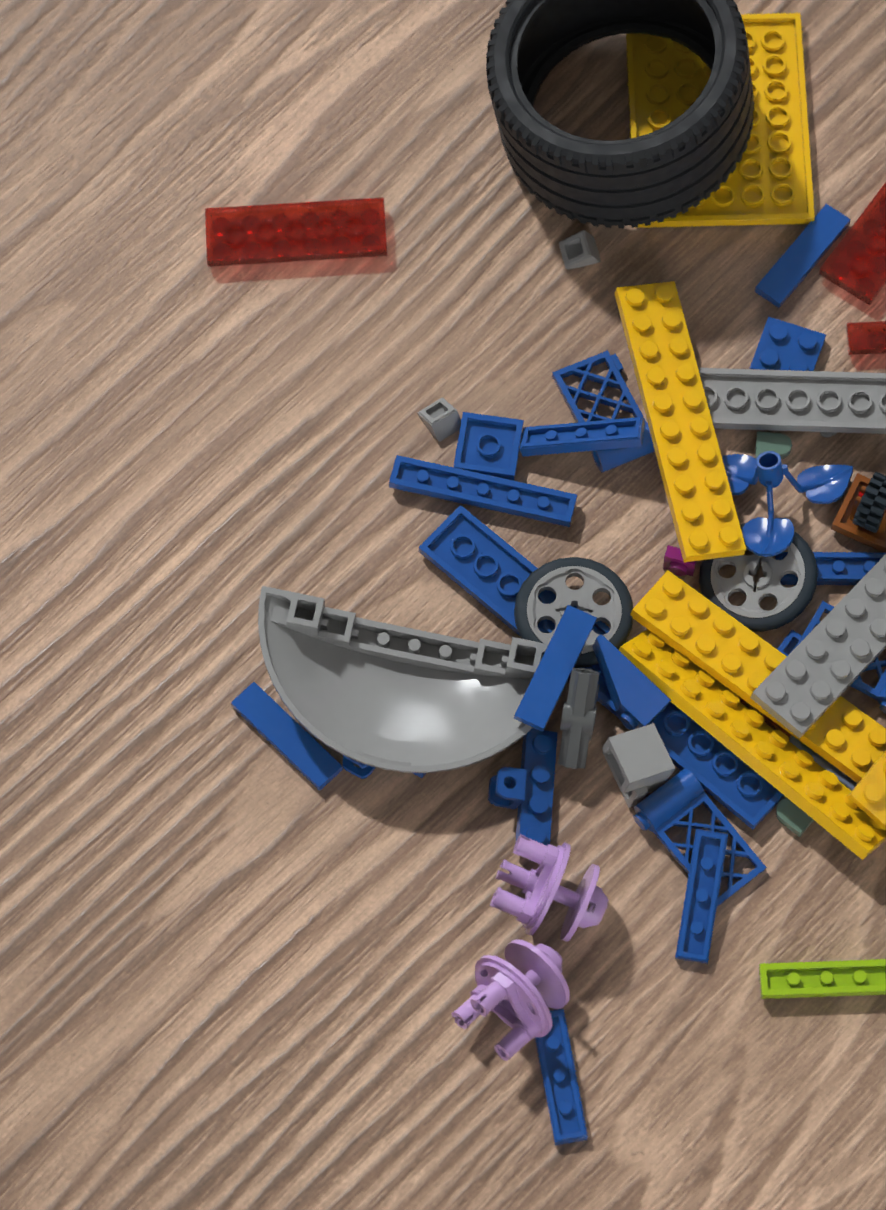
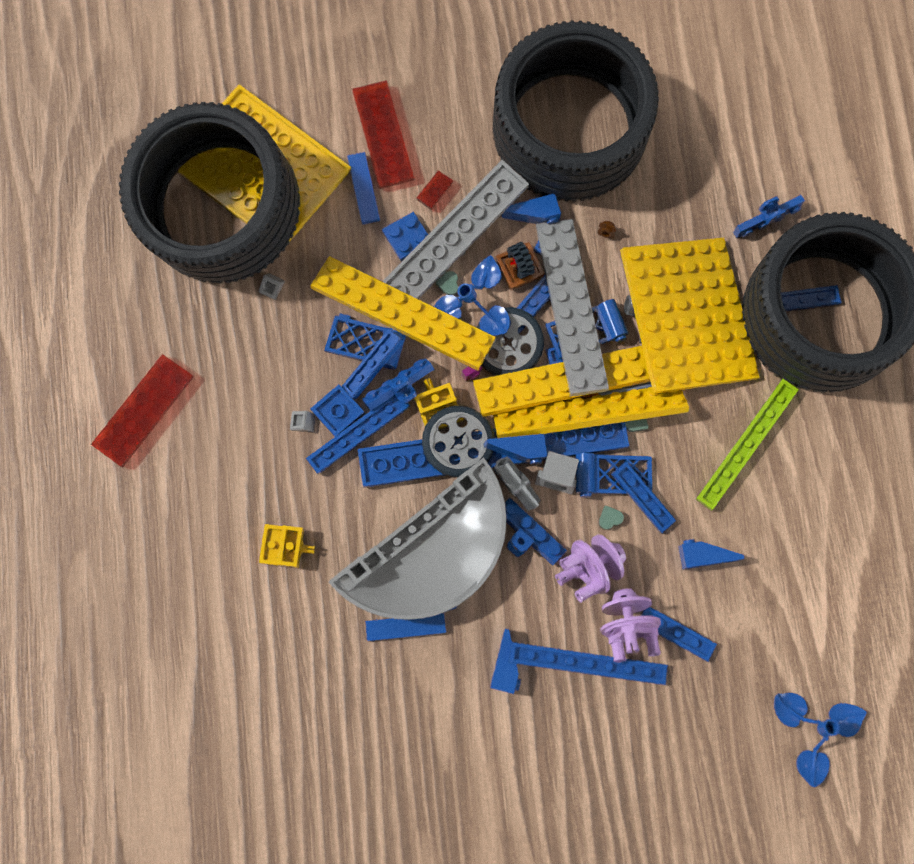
camera: 55 degrees left, 10 degrees up
blue tile [514,605,597,732] -> none
none -> yellow plate [259,524,315,568]
none -> blue plate [362,358,435,410]
none -> yellow plate [414,378,463,430]
none -> blue slope [490,629,521,694]
none -> blue tile [508,642,668,685]
none -> sand green tile [598,505,624,530]
none -> blue slope [678,539,744,569]

